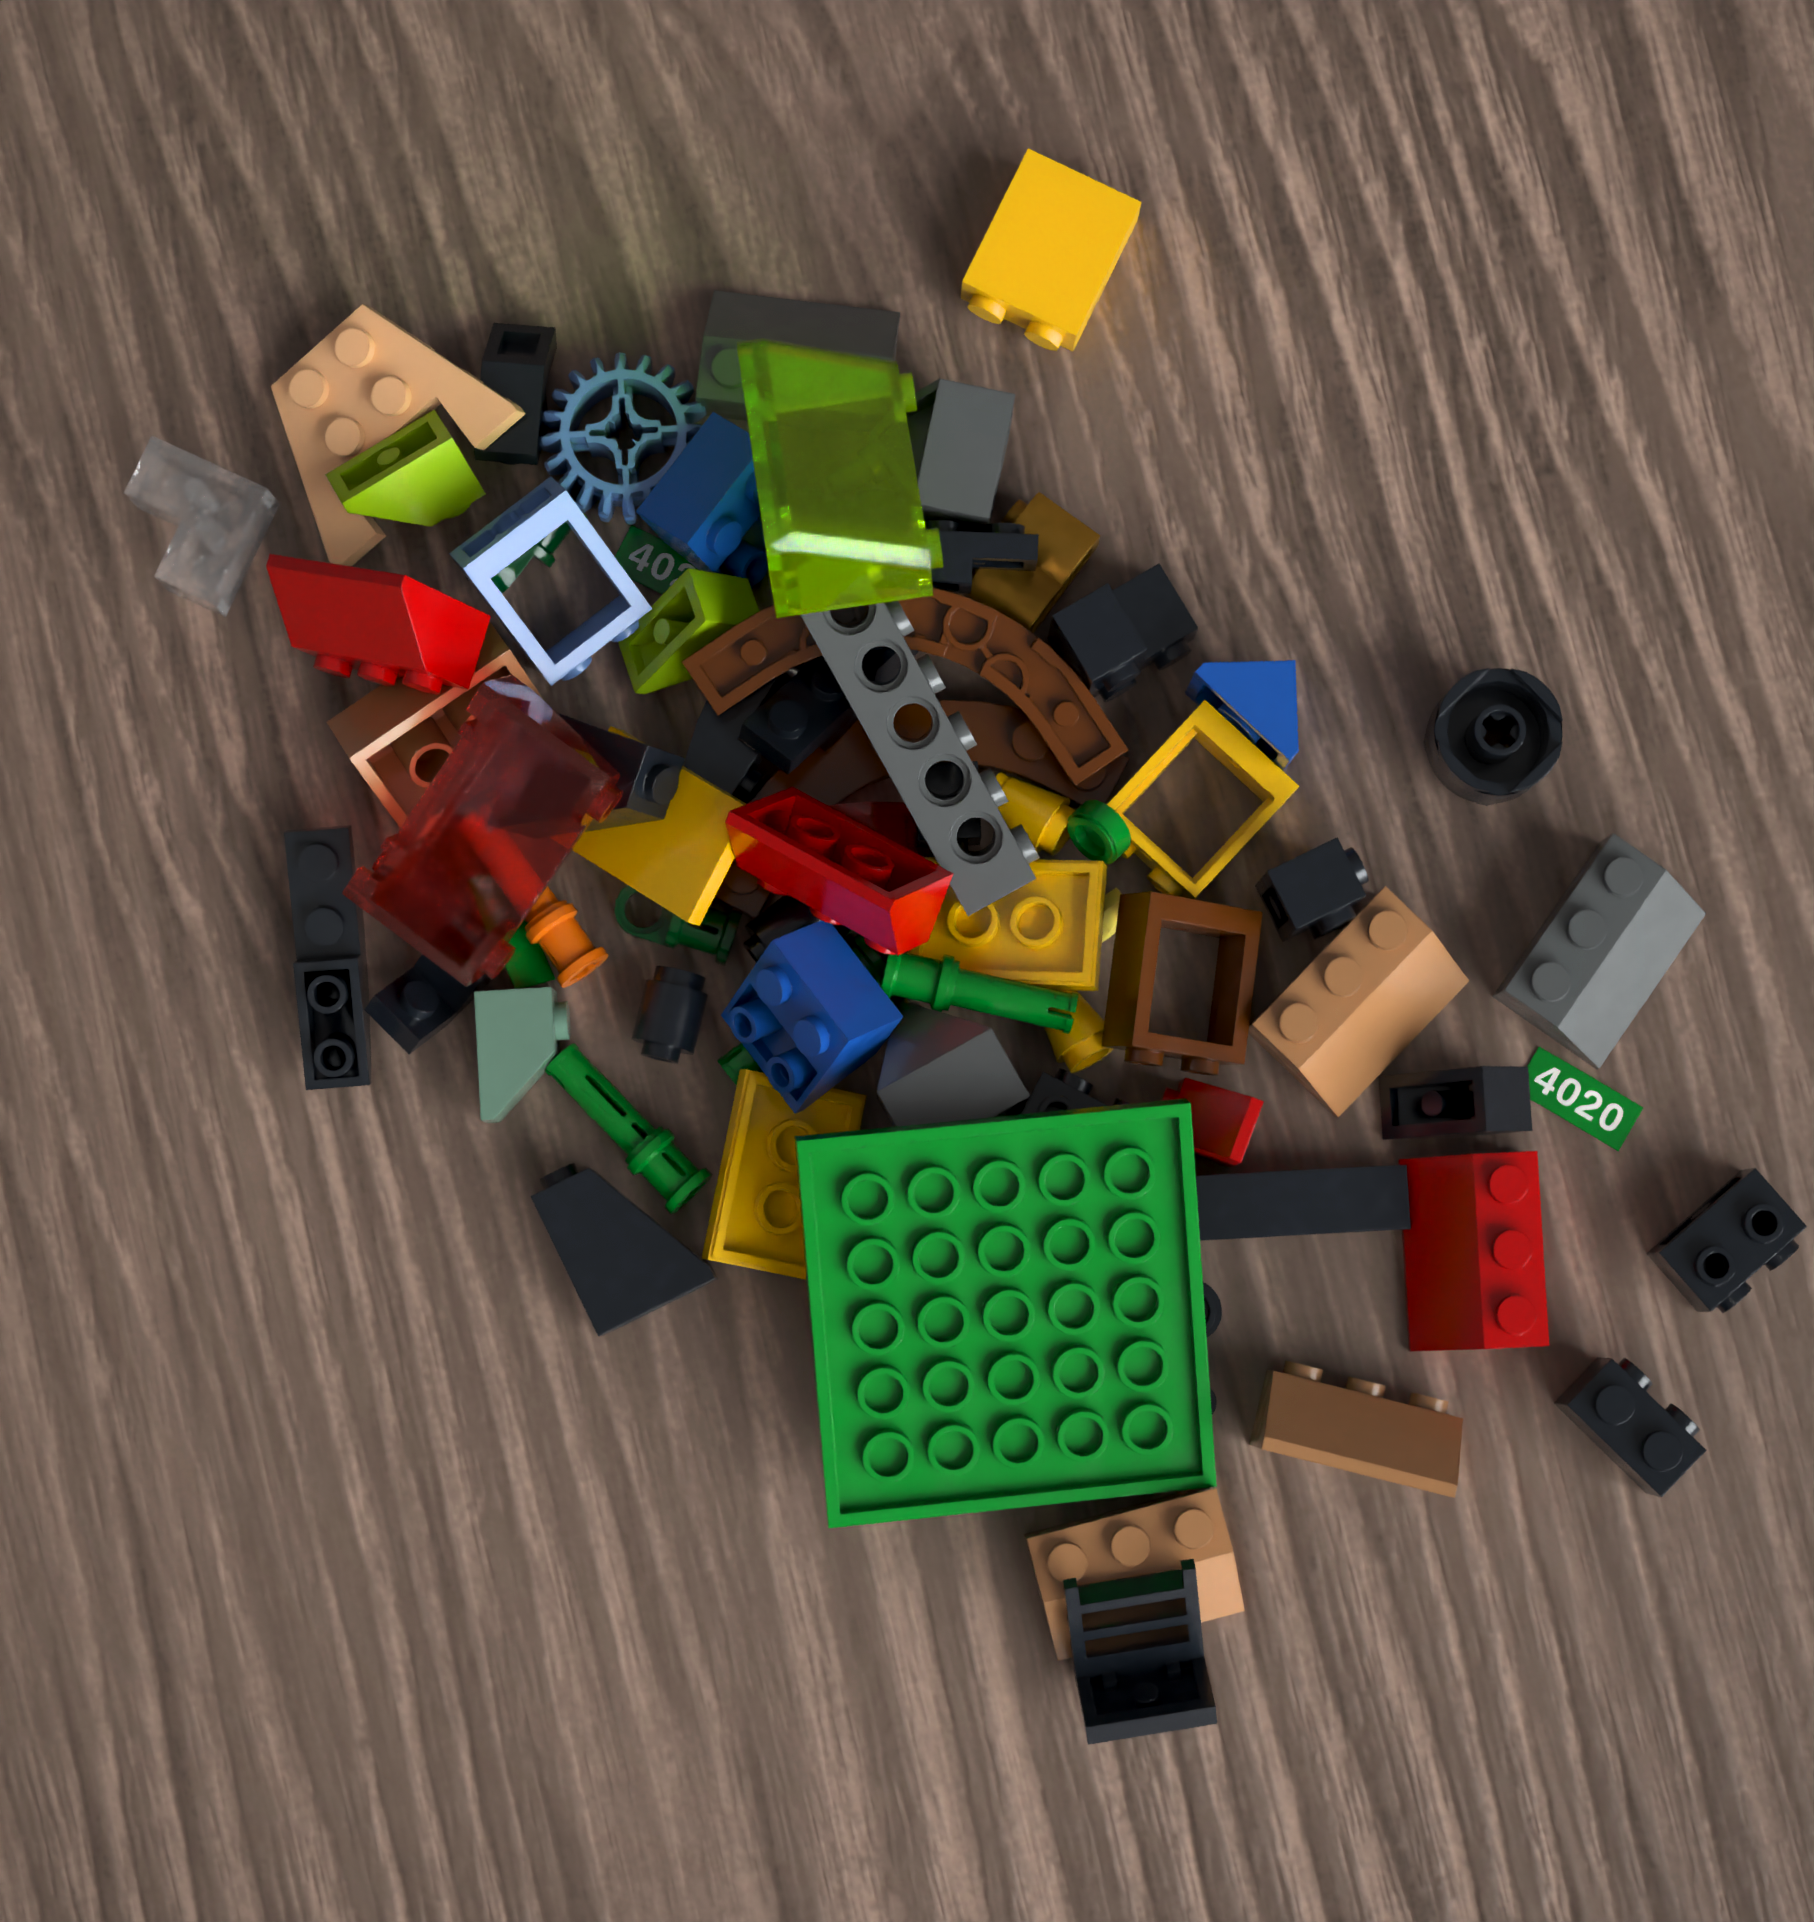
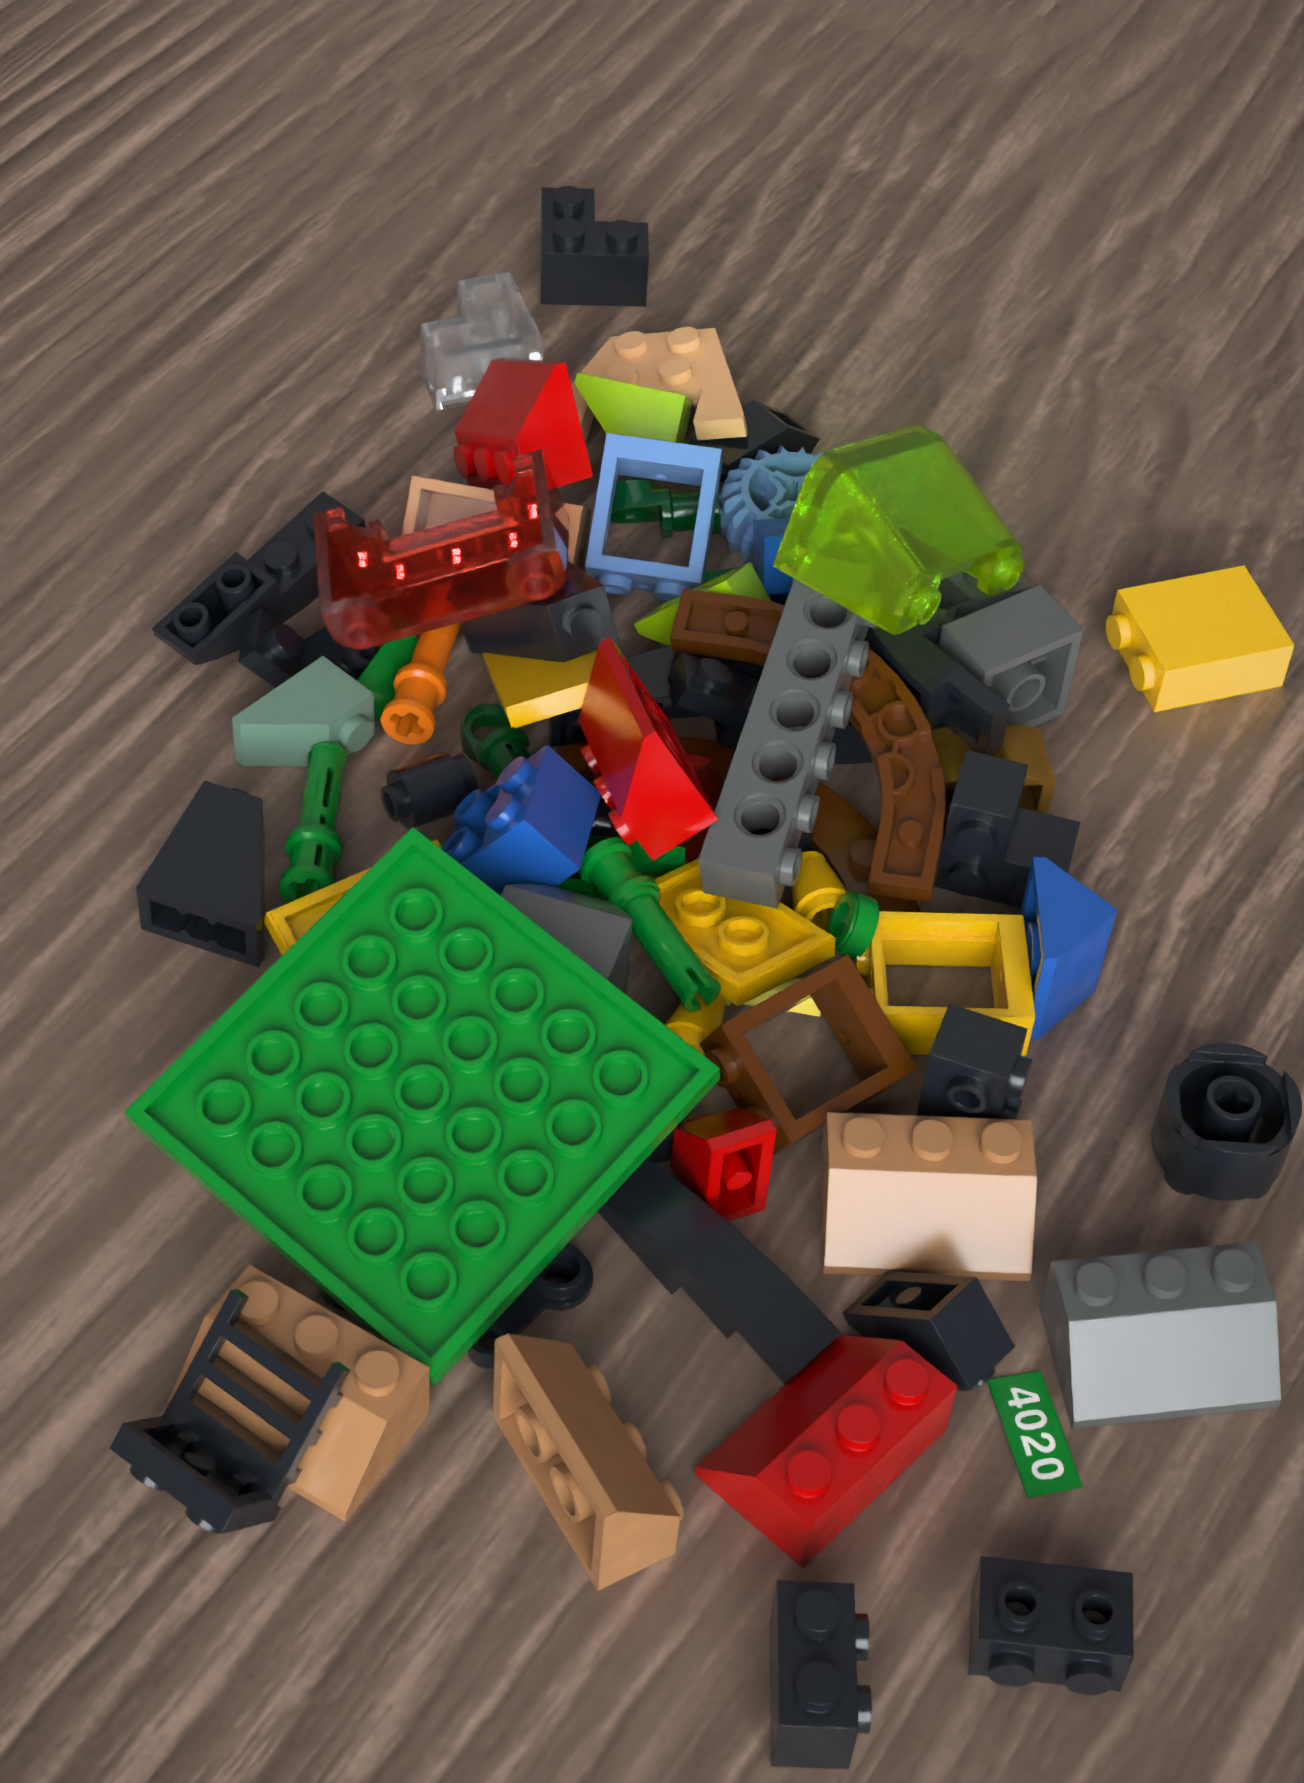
camera: 45 degrees right, 35 degrees down
none -> black brick [540,186,649,307]

